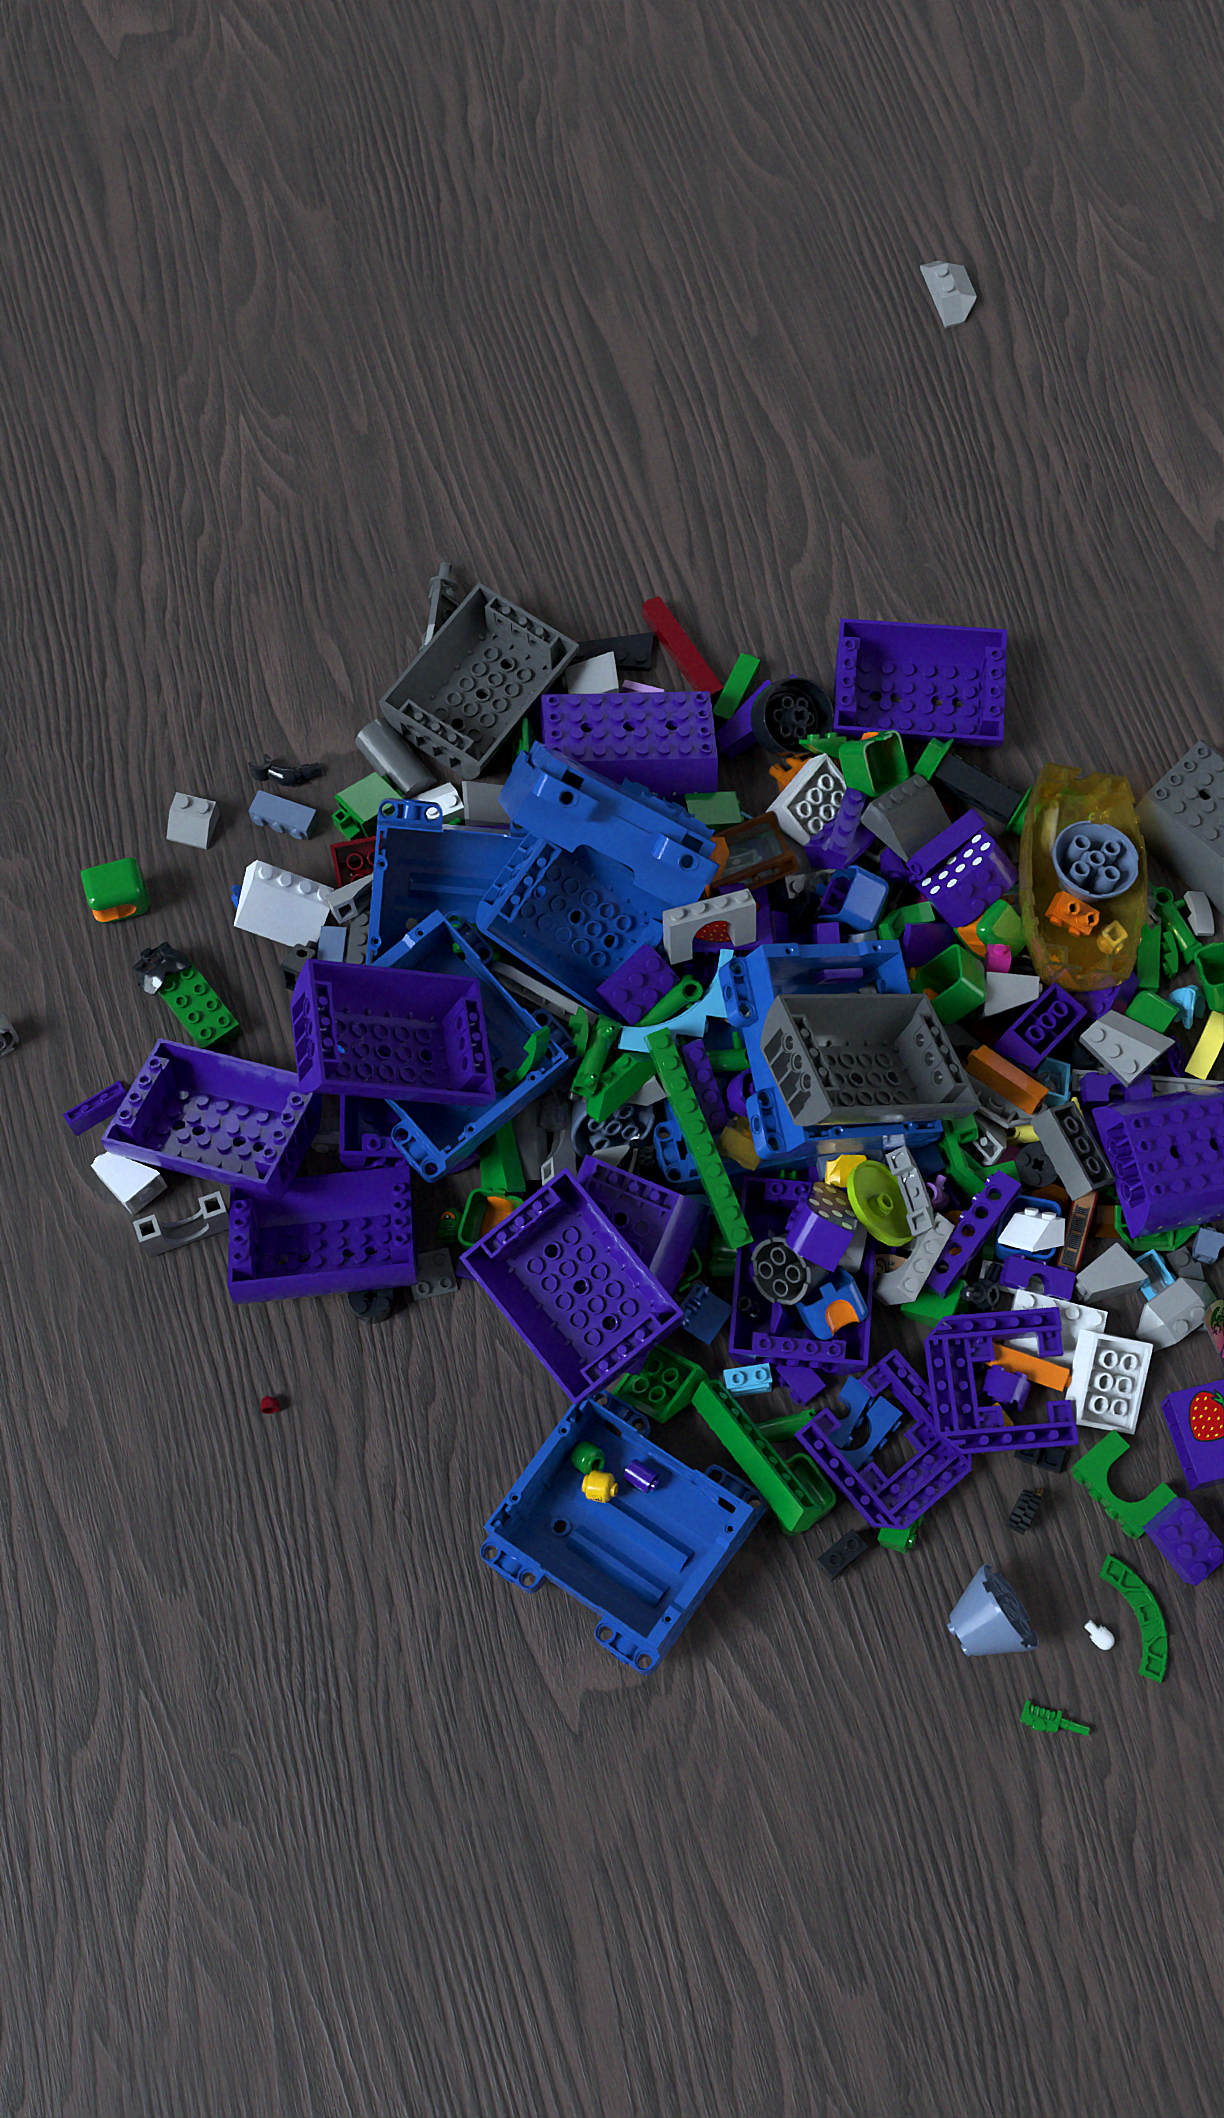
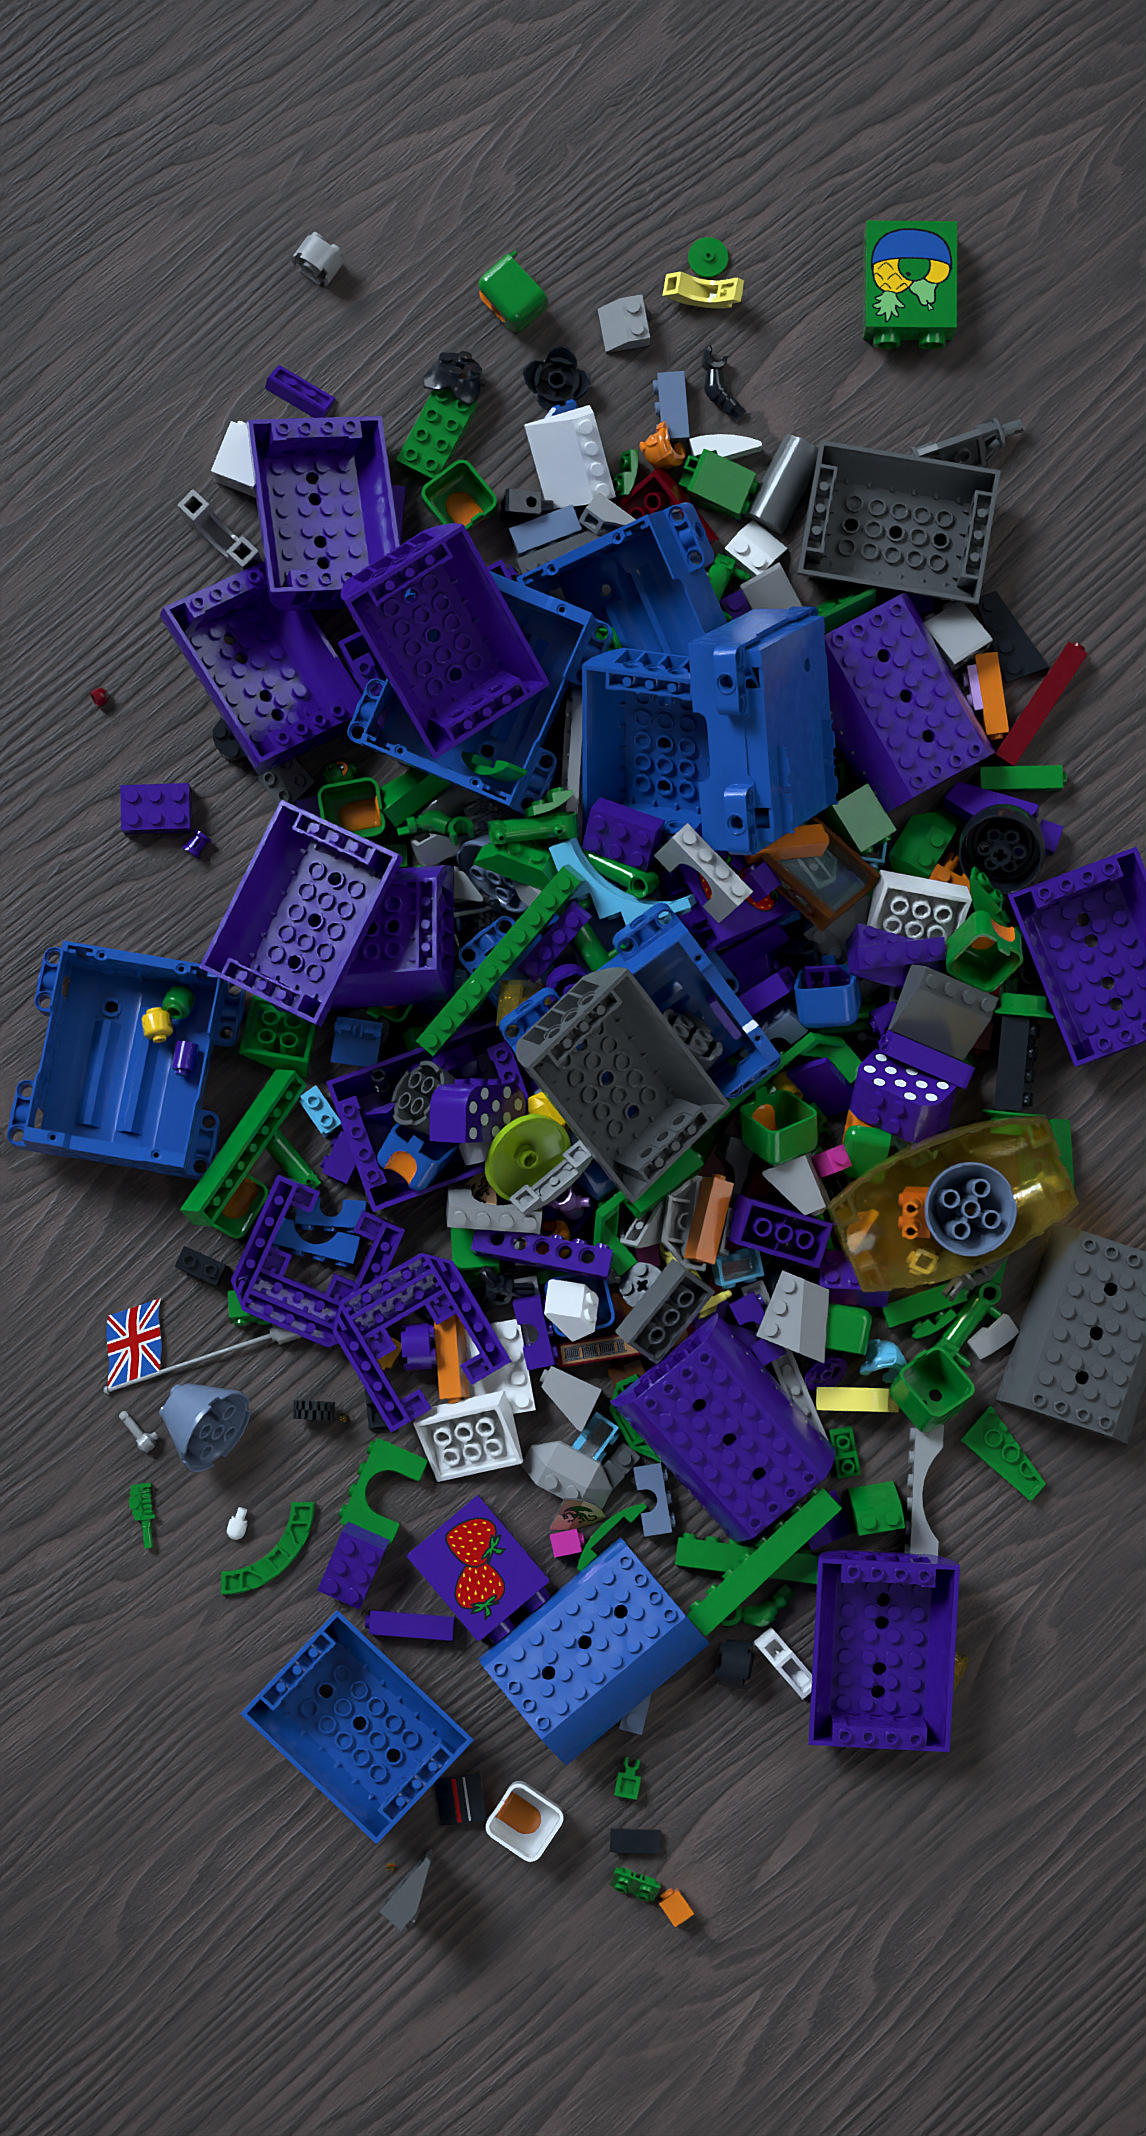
camera: 65 degrees right, 15 degrees up
none -> flag [104,1298,302,1395]
none -> light grey piece [119,1411,159,1453]
none -> dark purple brick [120,783,192,834]
none -> dark purple bush [182,829,211,859]
none -> green piece [397,810,475,846]
none -> green piece [422,460,498,533]
none -> black brick [523,345,591,411]
none -> green slope [612,449,639,498]
none -> orange helmet [639,420,686,469]
none -> light yellow arch [662,272,744,308]
none -> green piece [688,237,728,278]
none -> white slope [689,434,762,460]
none -> brick [863,220,957,350]
none -> green wedge [889,810,962,879]
none -> orange brick [973,652,1009,741]

